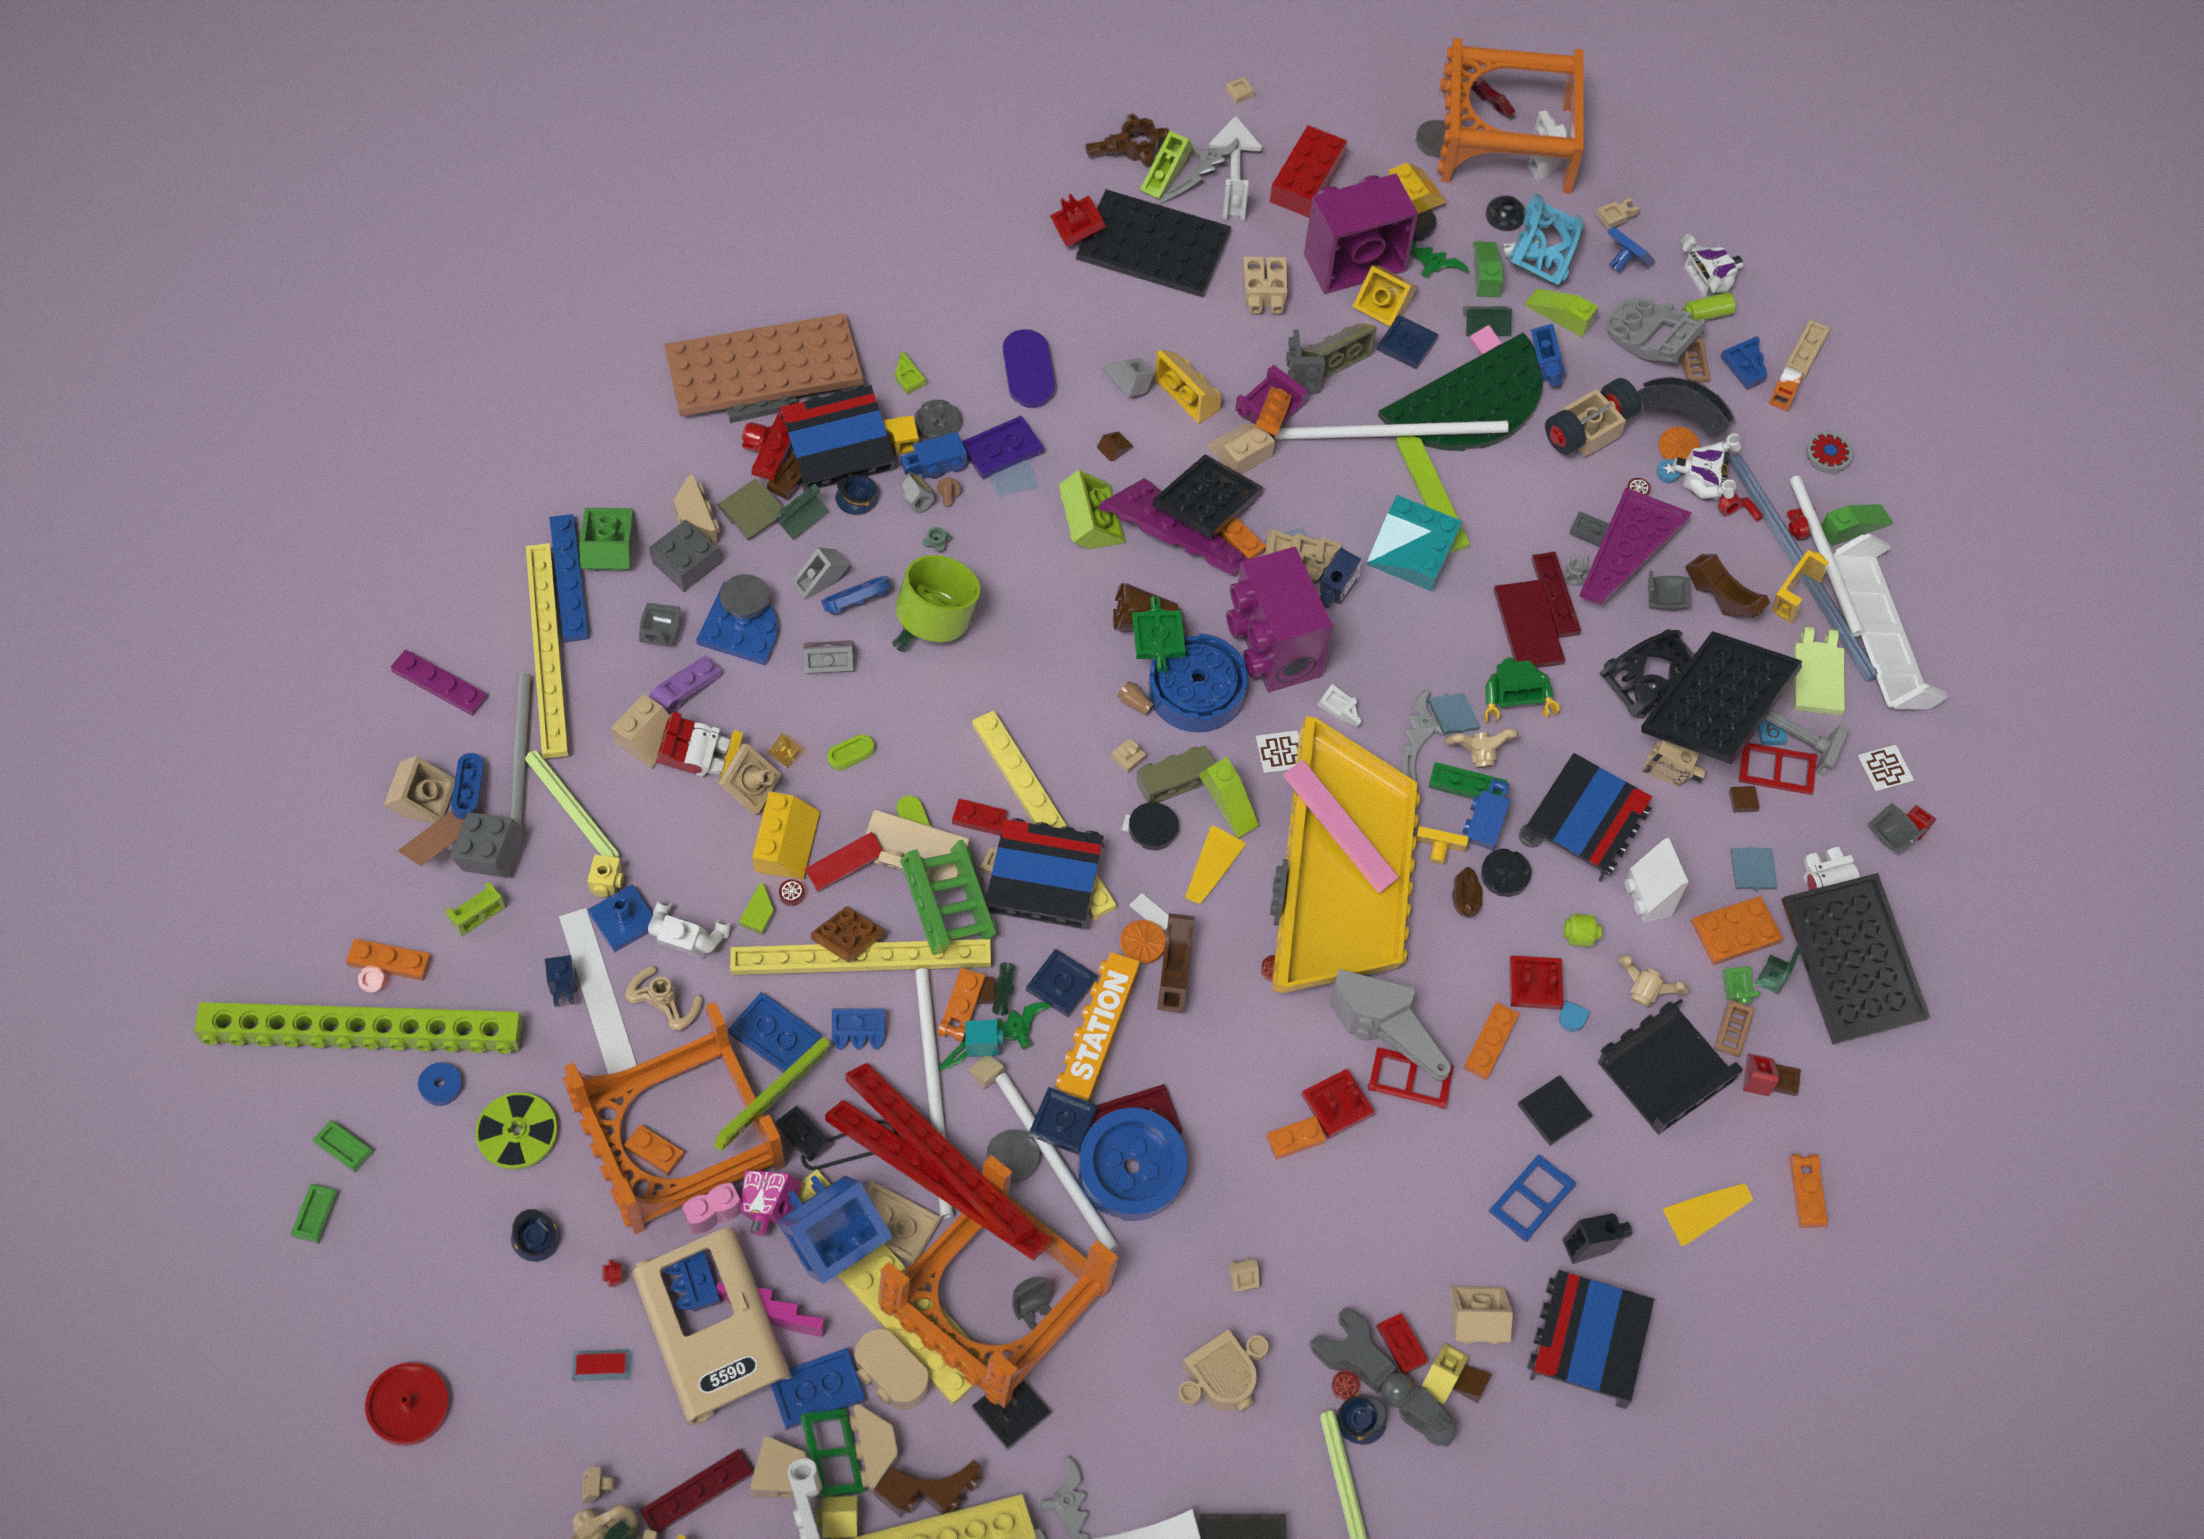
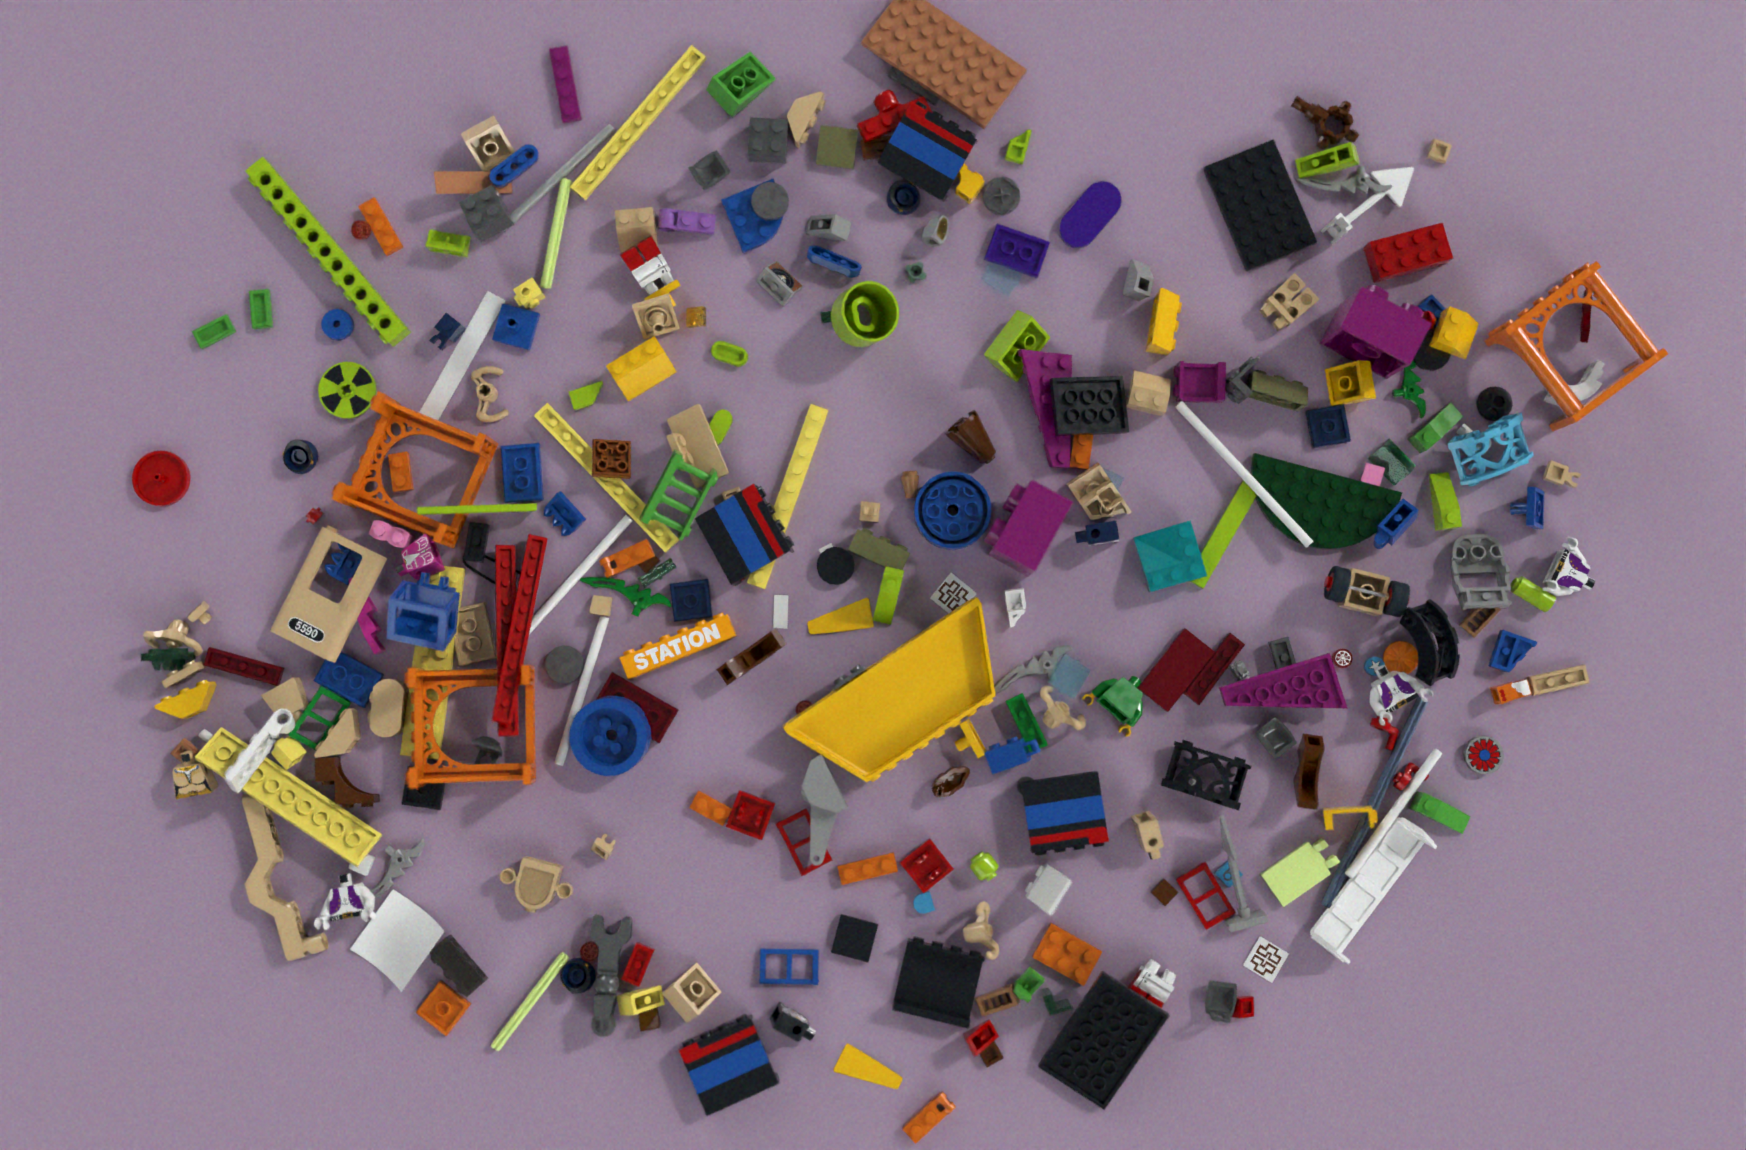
camera: 50 degrees right, 25 degrees up
blue plate [549,514,589,643] -> none
tile [572,1349,630,1381] -> none
white torso [648,899,731,960] -> none
clear green panel [775,484,829,540] -> none
clear red tile [779,879,805,906] -> none
red tile [805,831,883,892] -> none
blue brick [900,432,967,479] -> none
medium nougat plate [937,477,961,506] -> none
red plate [952,798,1007,836] -> none
teal brick [965,1019,1004,1057] -> none
dark blue tile [1028,1087,1098,1155] -> none
red plate [1050,194,1106,247] -> none
reddish brown slope [1097,431,1133,461] -> none
orange wheel [1120,920,1166,964] -> none
green plate [1132,596,1186,673] -> none
orange plate [1255,386,1292,436] -> none
bright pink tile [1283,760,1399,894] -> none
flat silver tile [1416,120,1448,158] -> none
black tile [1481,848,1532,897] -> none
black plate [1641,631,1802,764] -> none
clear light blue piece [1730,846,1778,892] -> none

